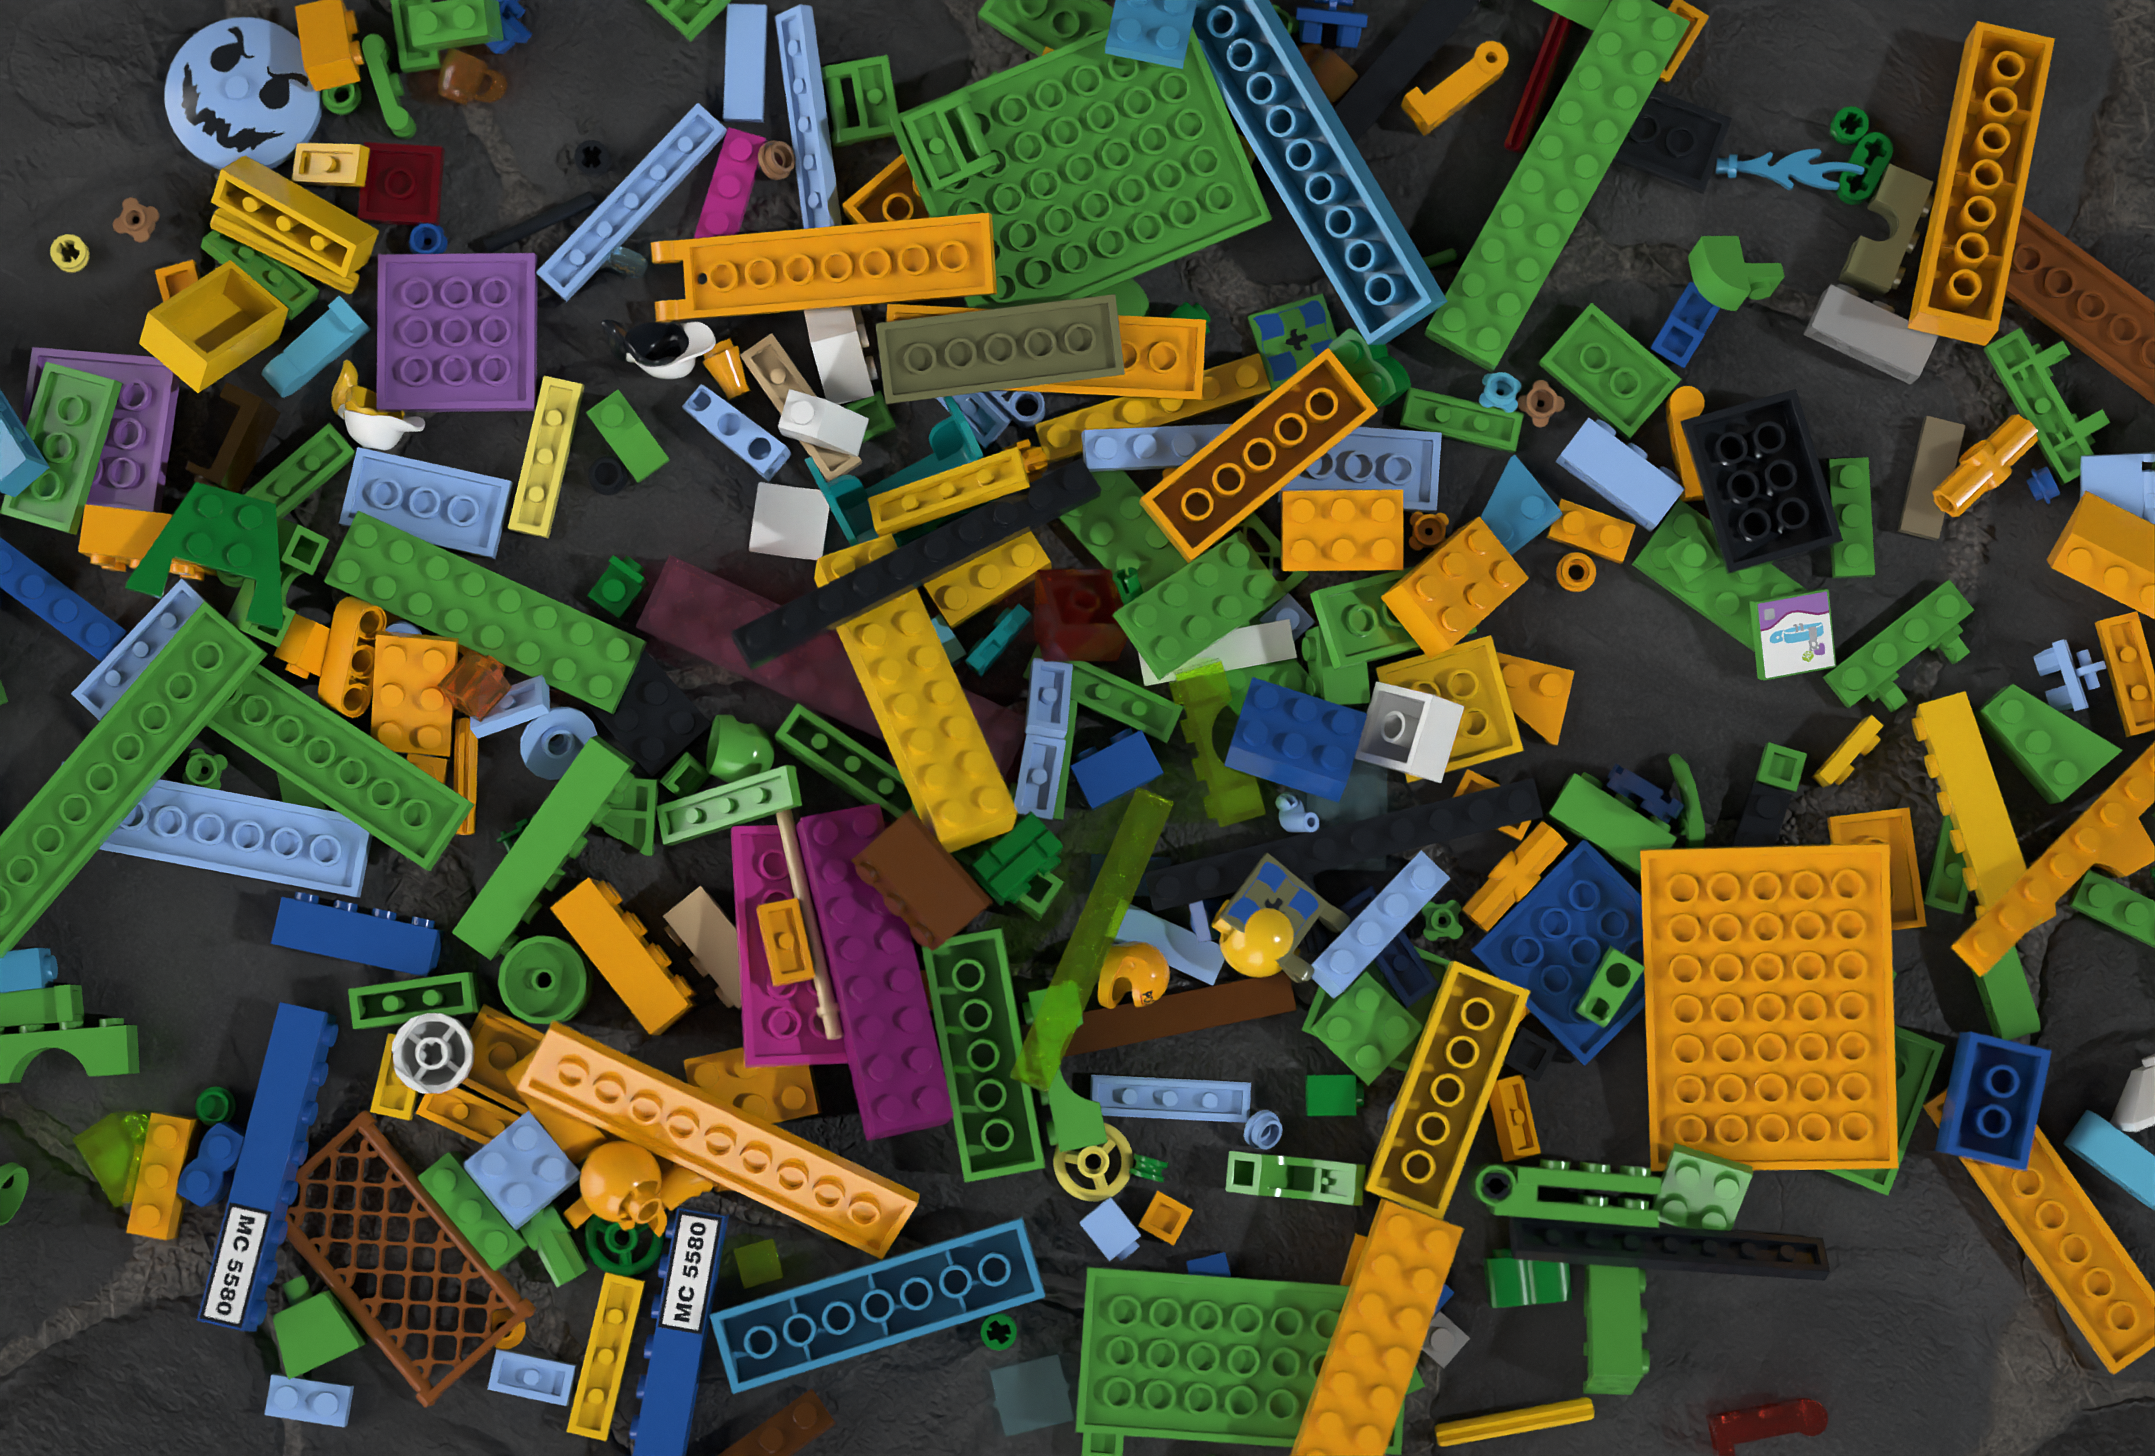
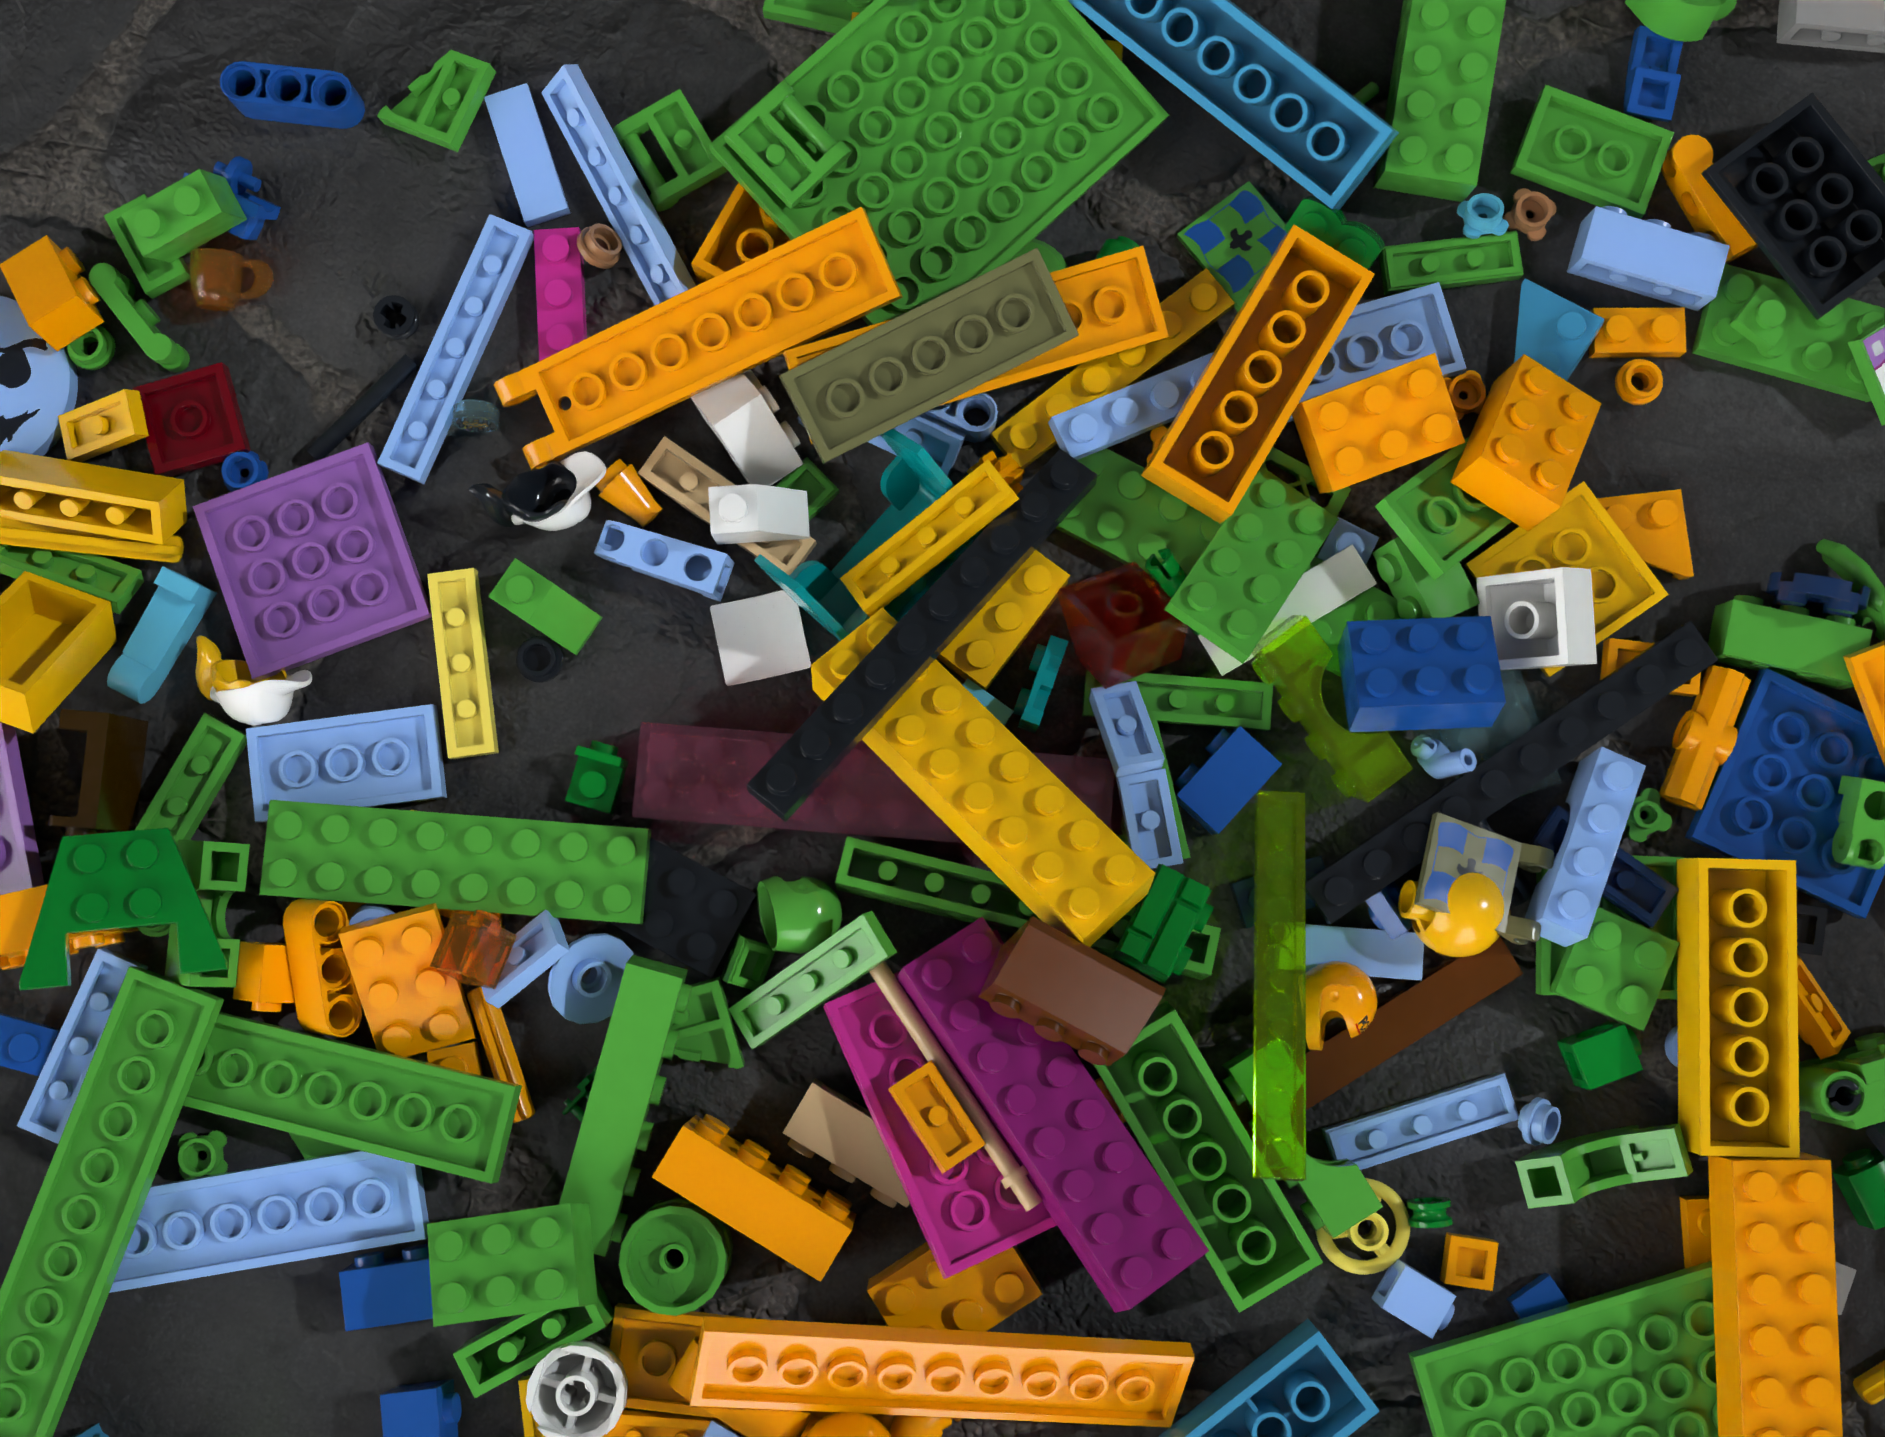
camera: 25 degrees left, 0 degrees up
none -> bright green brick [427,1203,598,1327]

